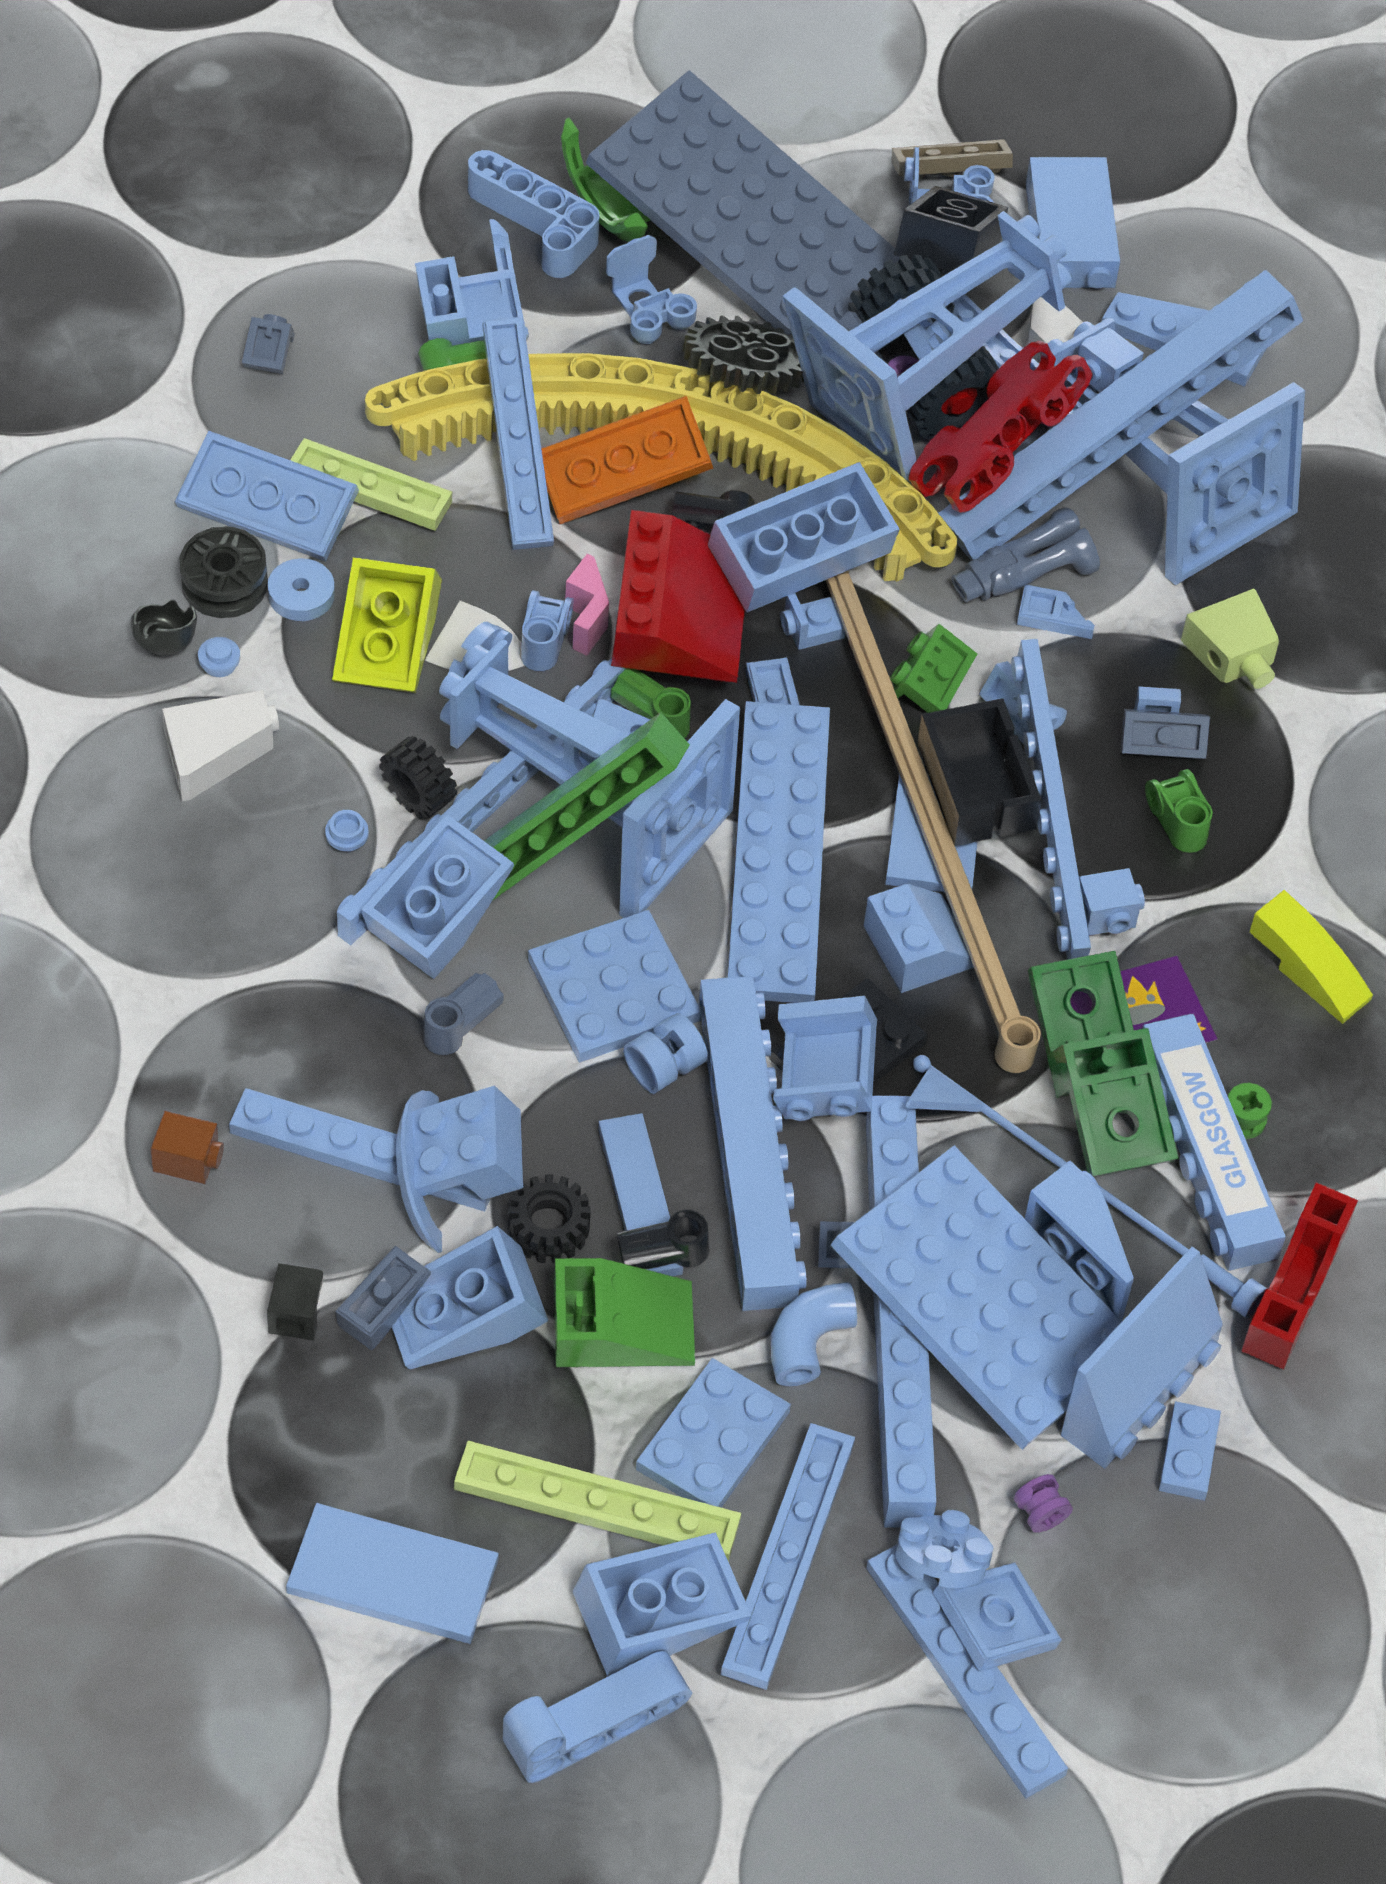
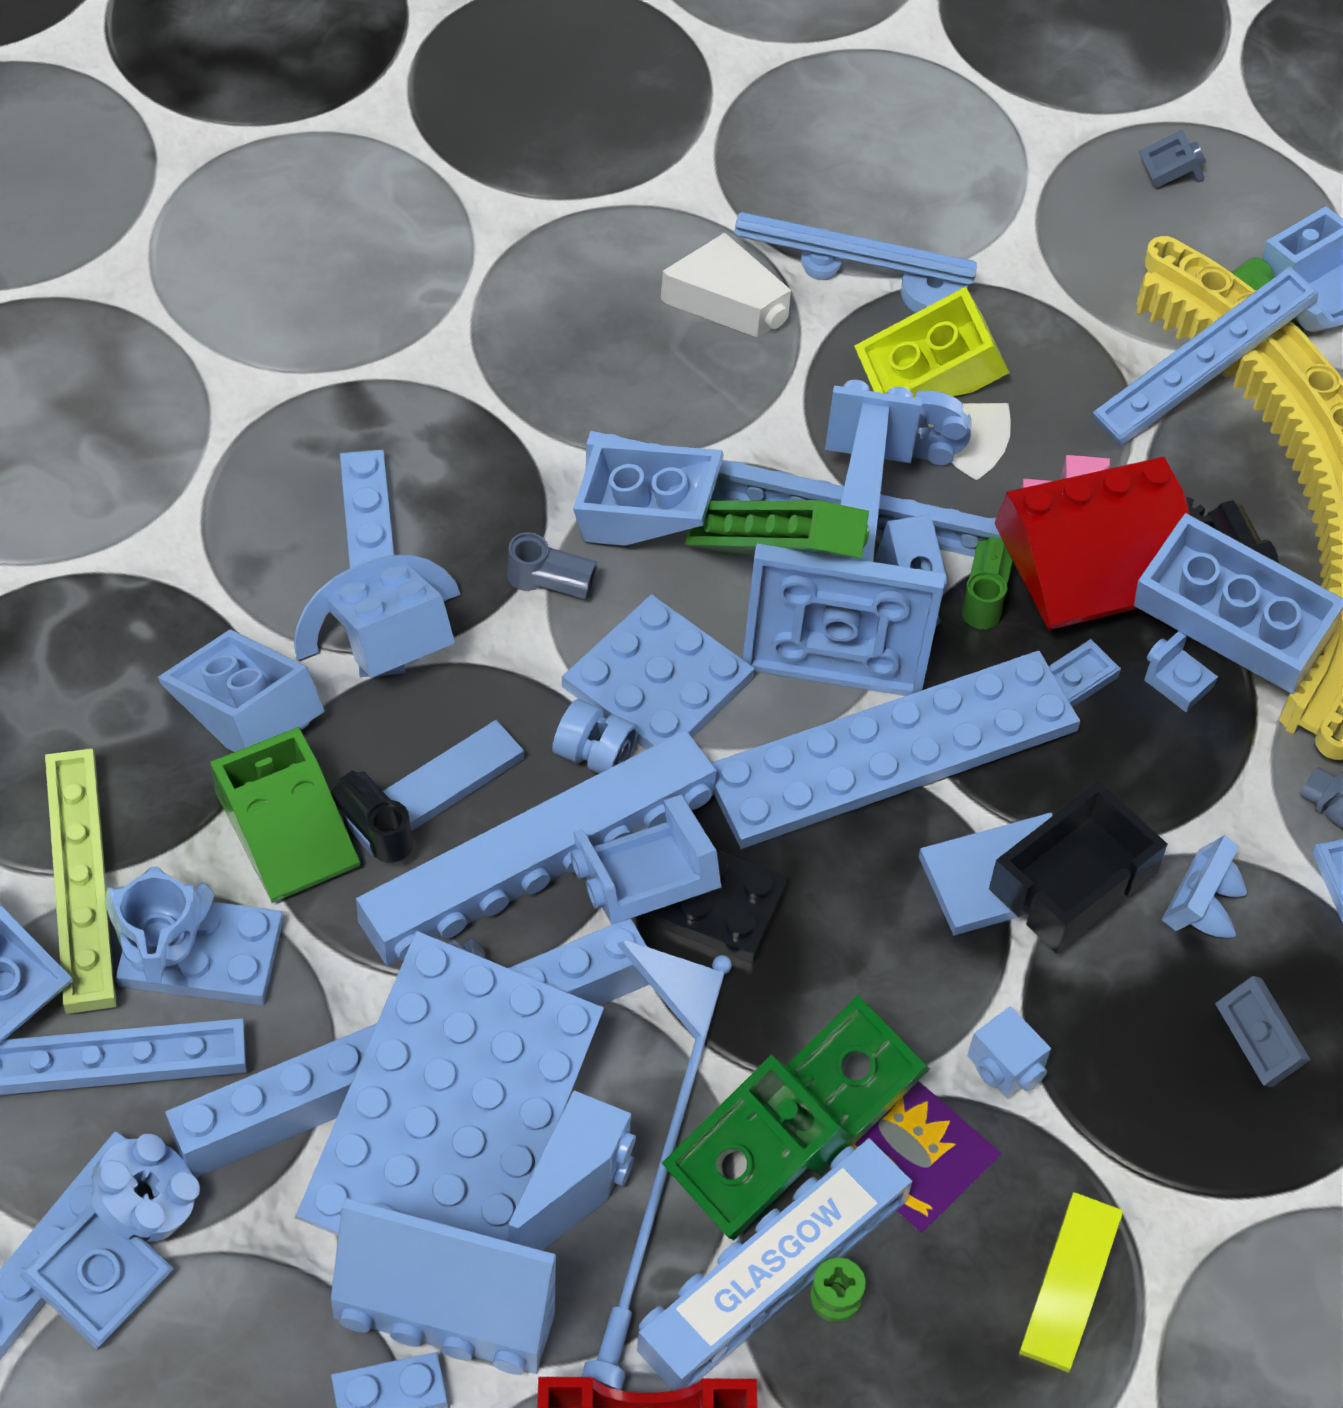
camera: 65 degrees right, 0 degrees up
pearl dark grey hair [130,599,197,656] -> none
dark orange brick [151,1111,224,1184] -> none
light blue tile [175,431,359,562] -> none
pearl dark grey wheel [179,526,268,618] -> none
pearl dark grey panel [267,1263,323,1341] -> none
yellowish green plate [291,438,453,531] -> none
light blue plate [325,810,369,851] -> none
sand blue slope [335,1246,431,1350] -> none
black tyre [379,736,457,819] -> none
black tyre [508,1174,591,1263] -> none
light blue piece [521,590,574,671] -> none
orange tile [541,396,713,524] -> none
light blue cylinder [771,1282,857,1386] -> none
tan piece [825,571,1041,1073] -> none
light blue slope [864,883,974,993] -> none
bright green bracket [890,624,978,713] -> none
light blue plate [1011,639,1091,960] -> none
medium lavender wheel [1014,1474,1073,1533] -> none
light blue plate [1134,687,1181,713] -> none
bright green piece [1145,769,1213,853] -> none
none -> light blue piece [105,867,215,984]
none -> light blue axle [735,212,977,285]

